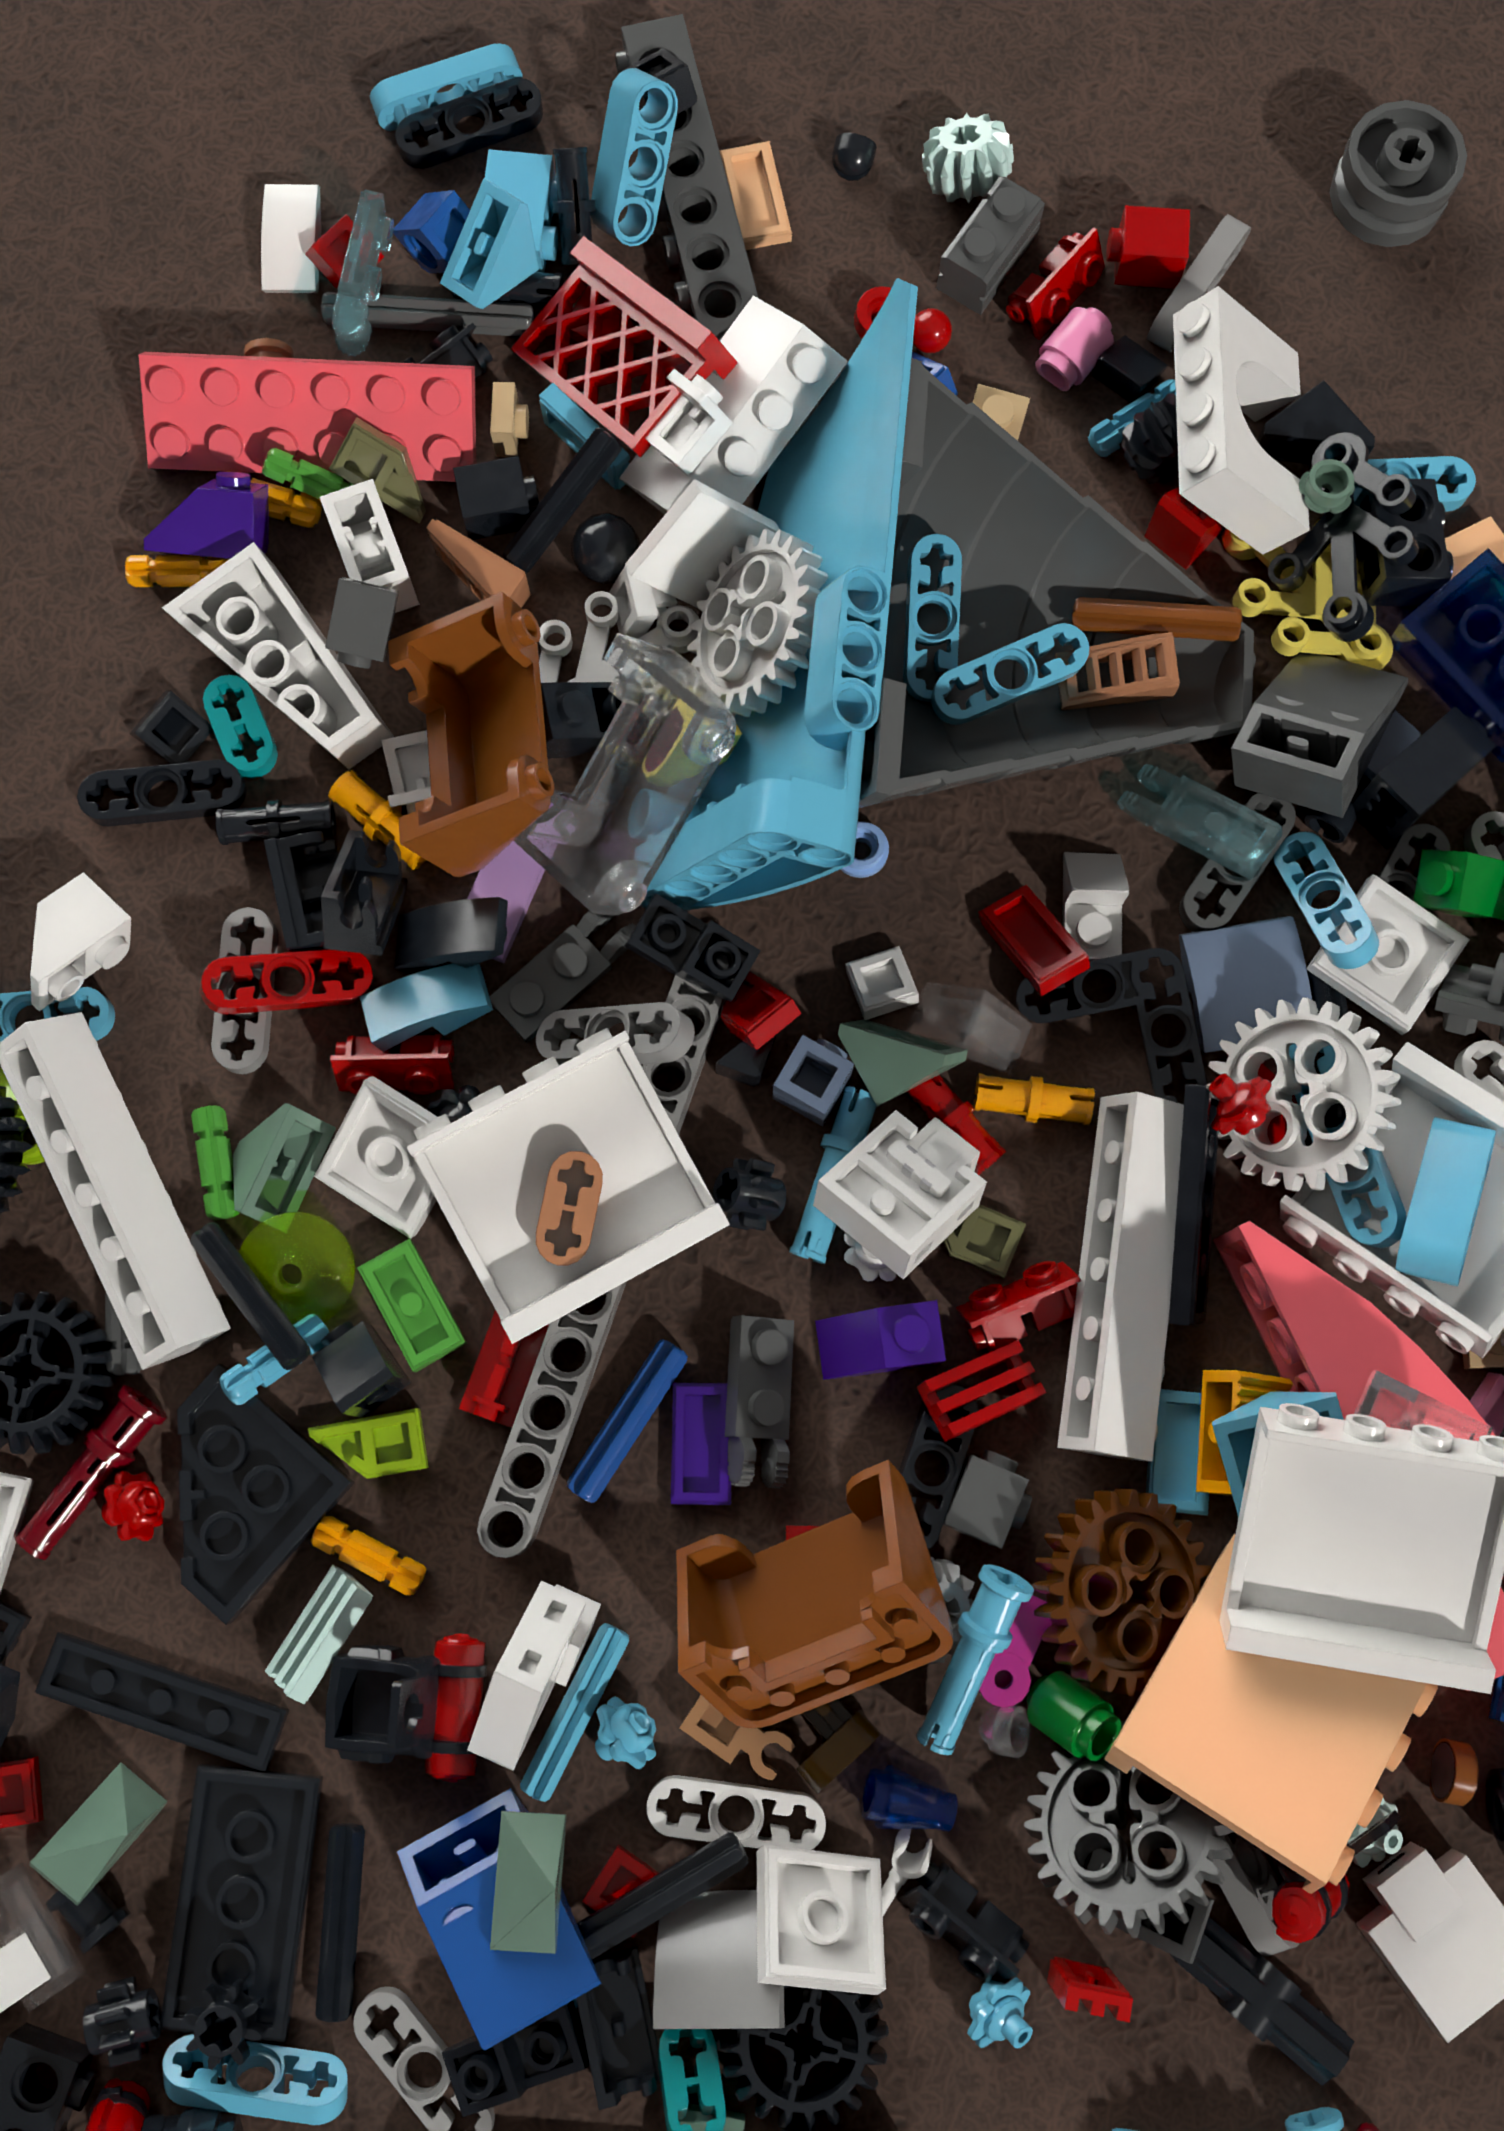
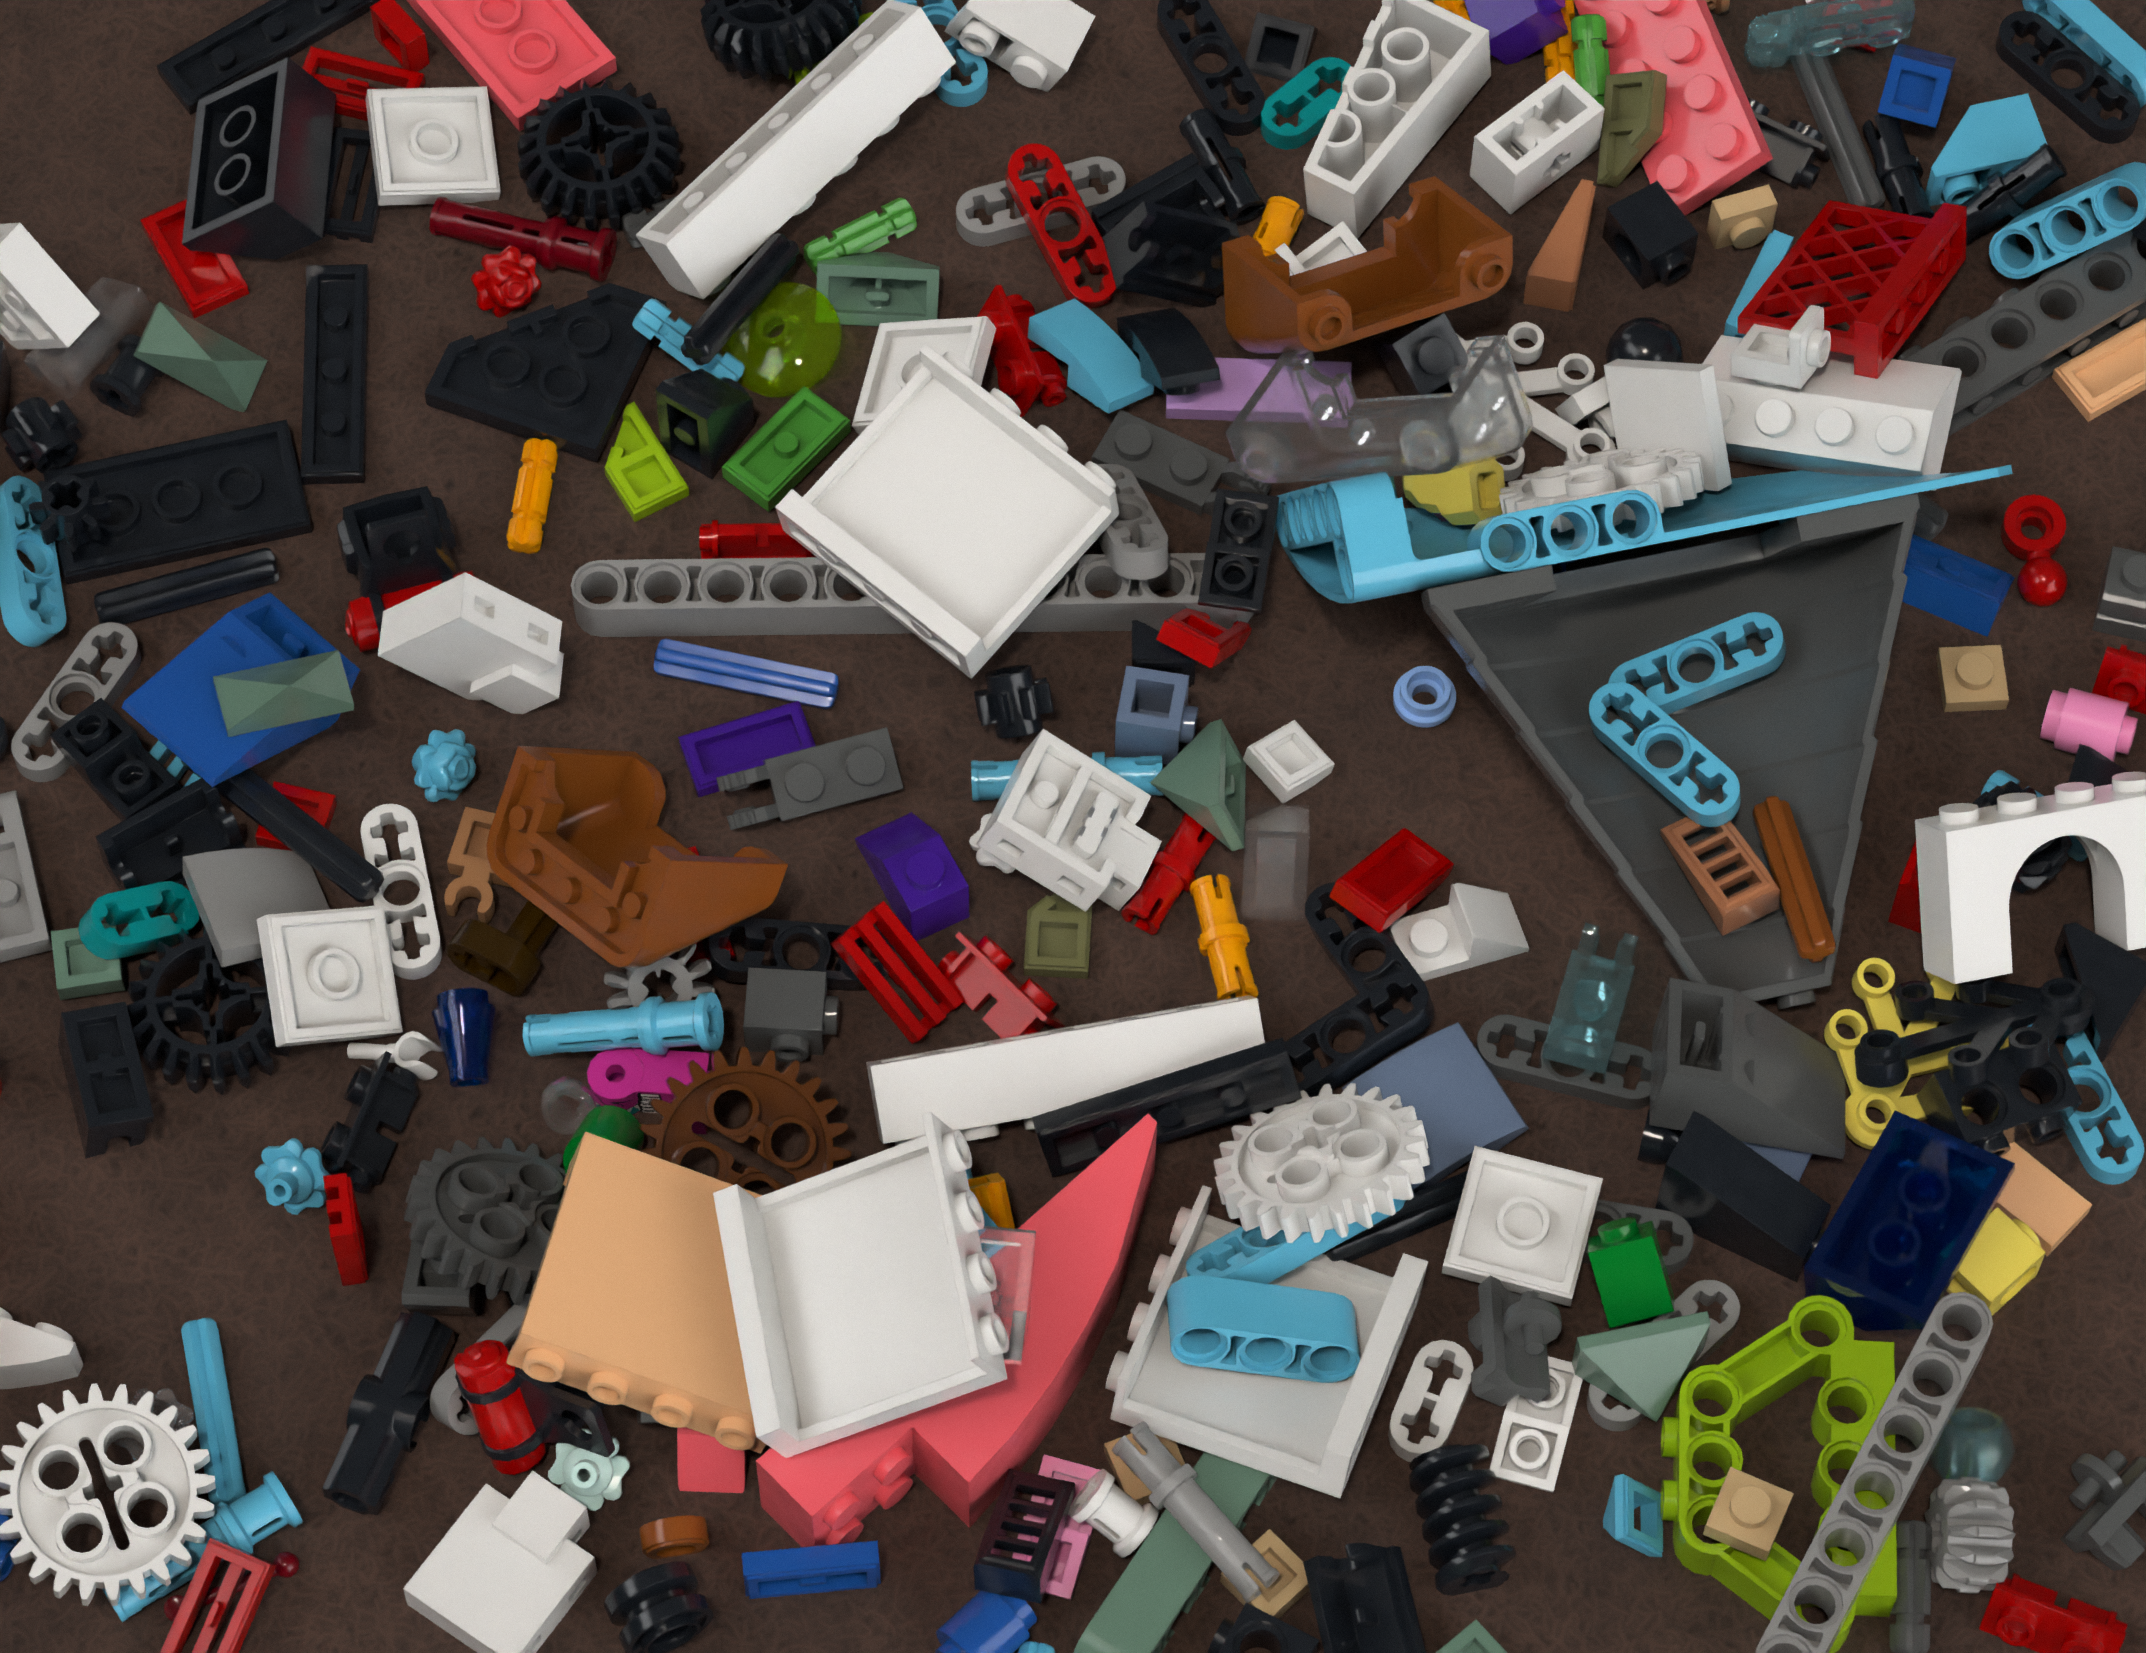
camera: 70 degrees right, 15 degrees down
light aqua tile [265,1565,373,1704] -> none
dark grey brick [325,577,399,669] -> none
medium azure slope [440,179,539,309] -> none
black axle [503,427,622,574] -> none
medium azure axle [520,1623,629,1802] -> none
nougat beam [536,1151,603,1266] -> none
red plant [1209,1073,1272,1135] -> none
medium azure beam [1274,832,1379,969] -> none
sand green plate [1299,459,1355,514] -> none

